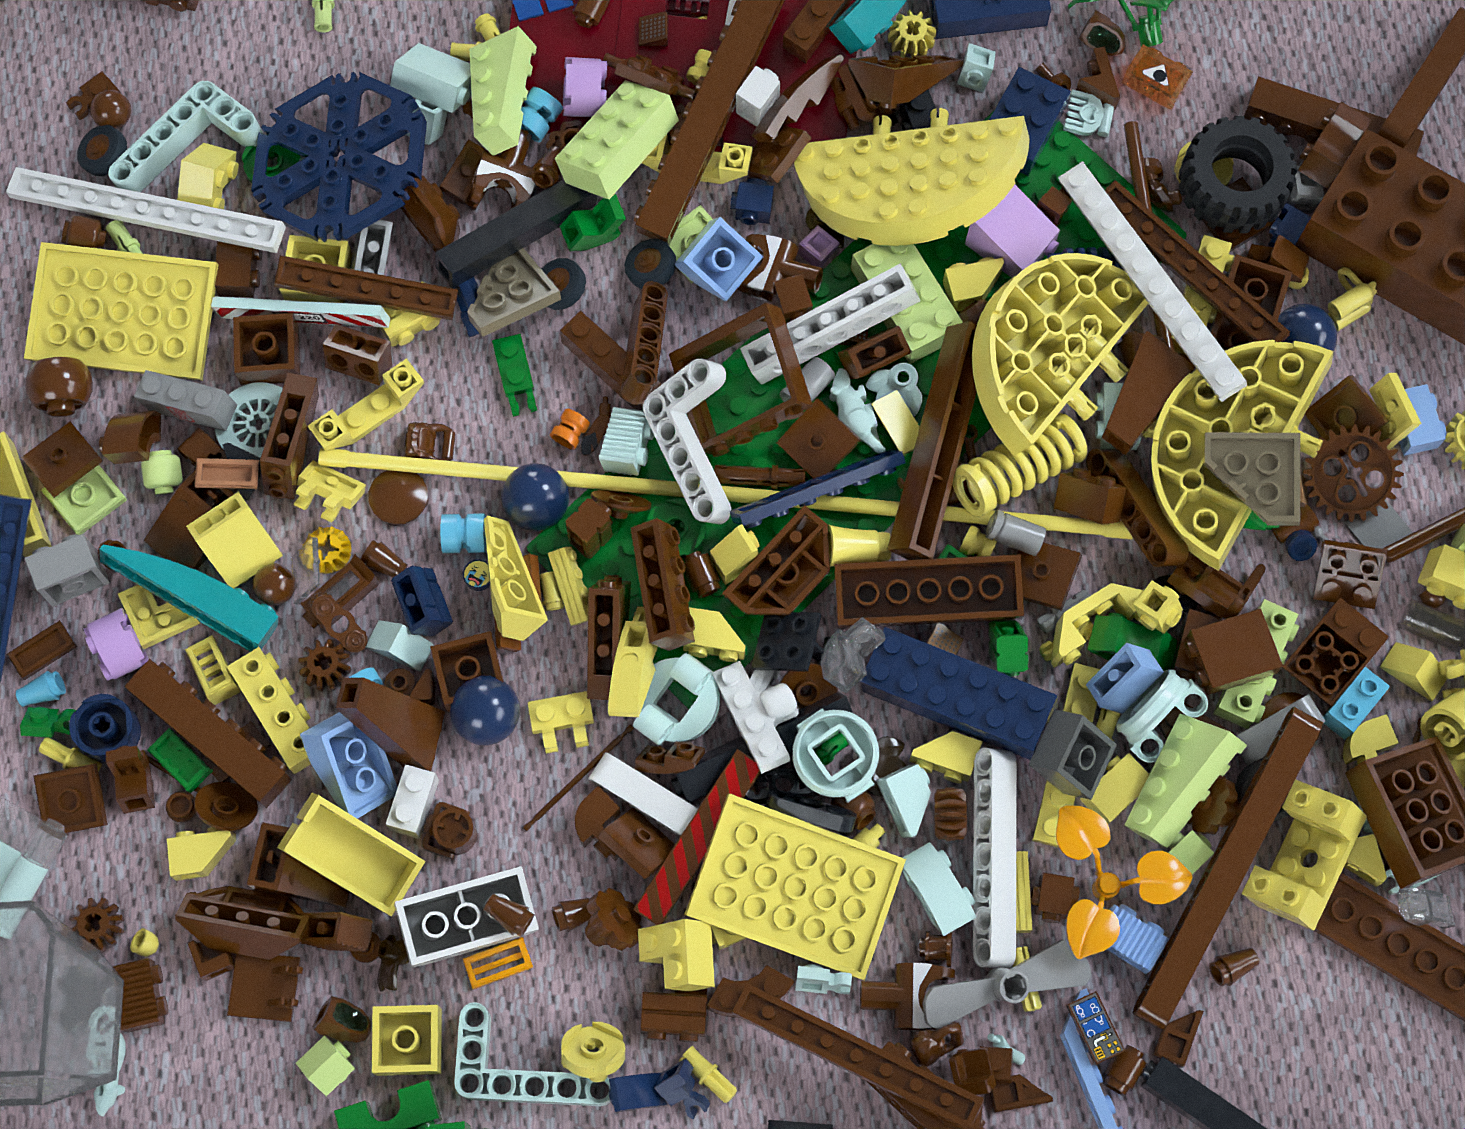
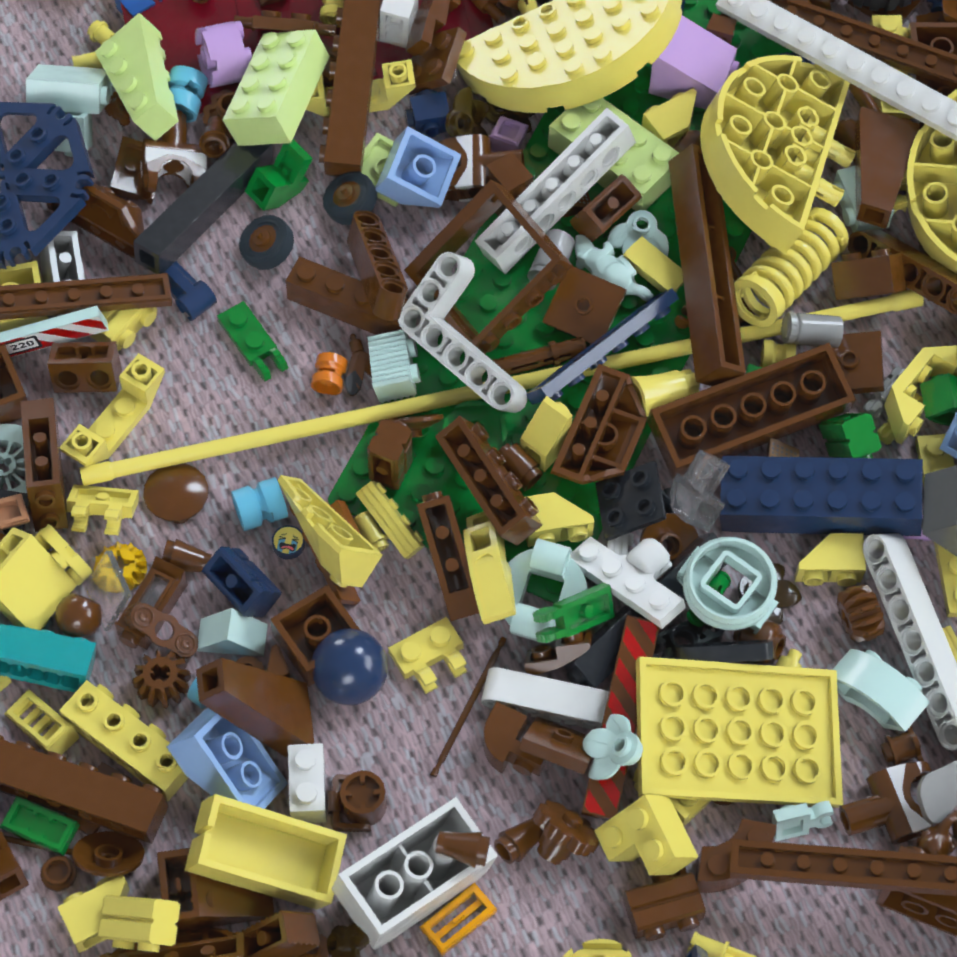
camera: 20 degrees left, 10 degrees down
reddish brown piece [404,422,456,461] -> none
dark tan plate [467,248,561,337] -> none
dark blue piece [501,463,569,531] -> none
light aqua slope [876,764,931,838] -> none
none -> light yellow plate [34,524,93,586]
none -> light yellow brick [98,895,180,952]
none -> dark brown plate [445,87,489,137]
none -> green hinge [533,583,615,643]
none -> light aqua plate [582,714,643,780]

